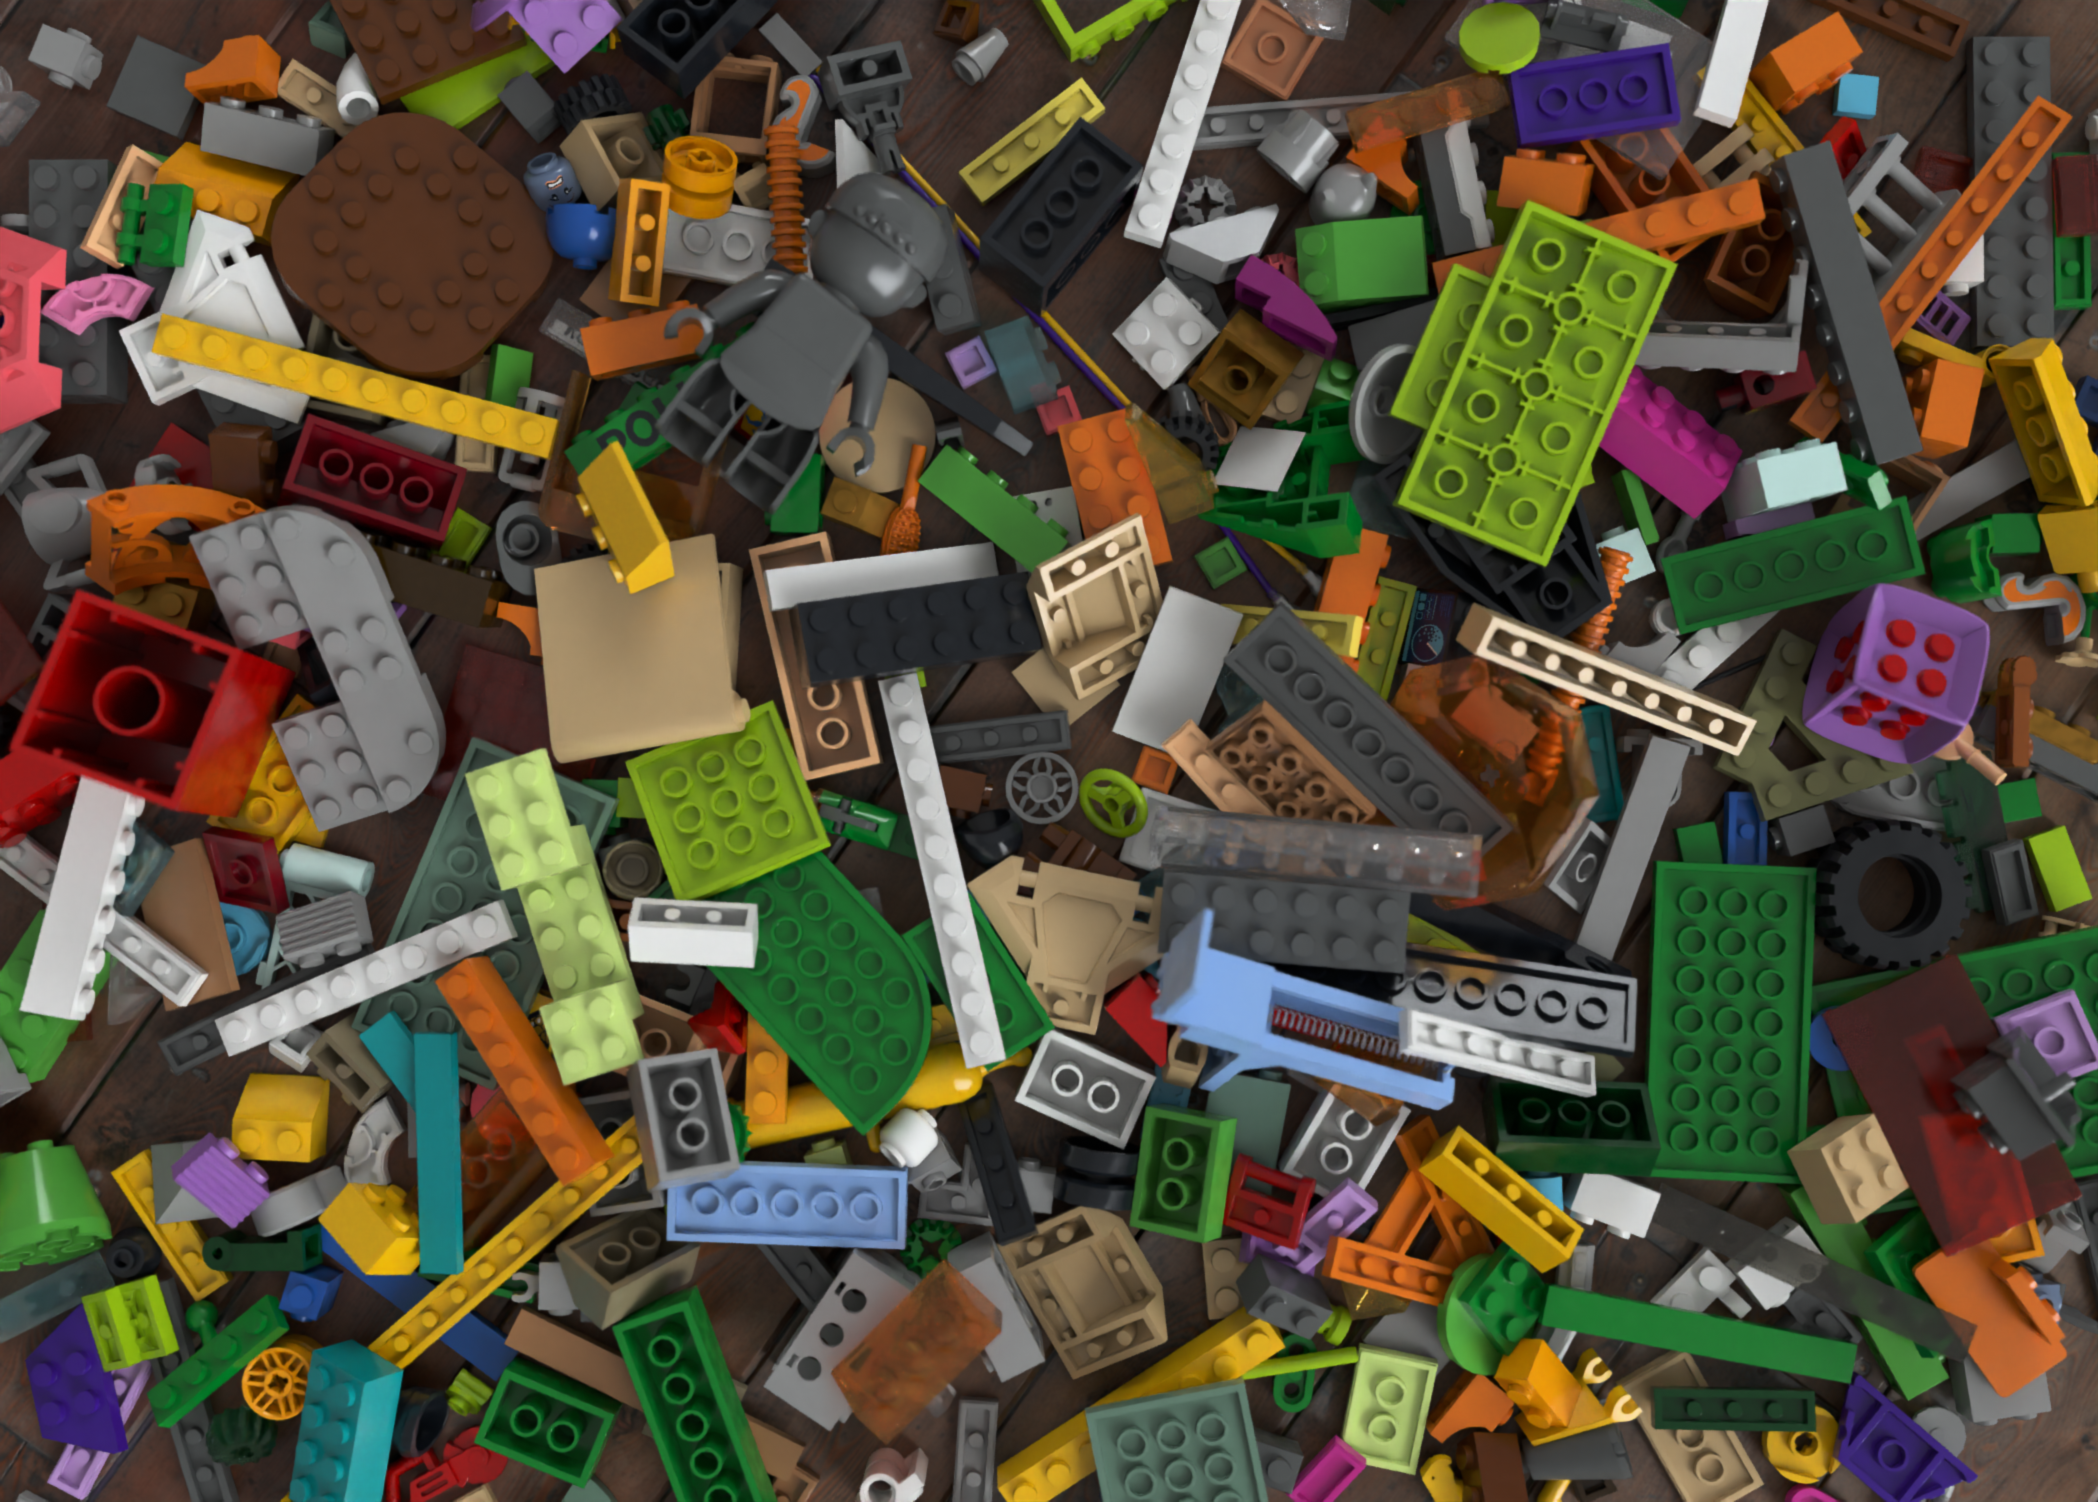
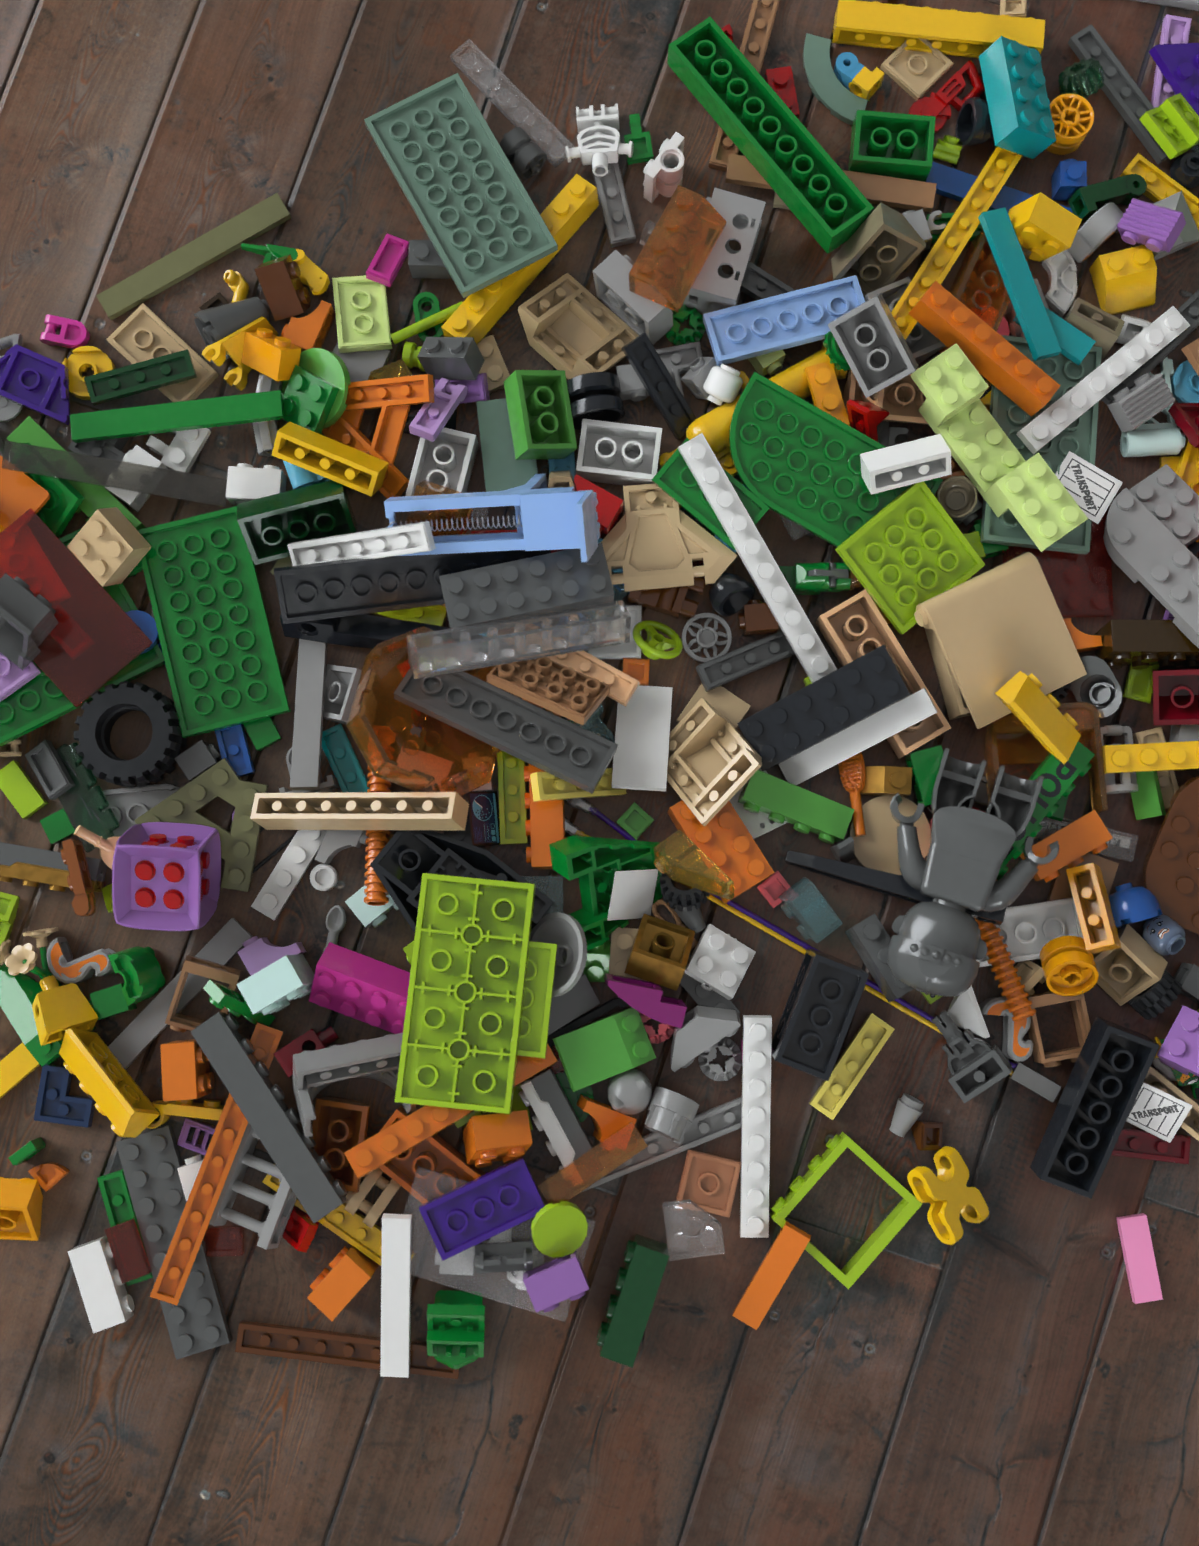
camera: 165 degrees right, 5 degrees down
green plate [147,1294,289,1428] -> none
dark green gear [642,104,691,153] -> none
lavender tile [945,335,997,390] -> none
red plate [1223,1153,1317,1250] -> none
bright green tile [1611,469,1659,546] -> none
green plate [1660,496,1925,635] -> none
medium azure tile [1832,73,1879,120] -> none
none -> white sticker [1055,451,1123,524]

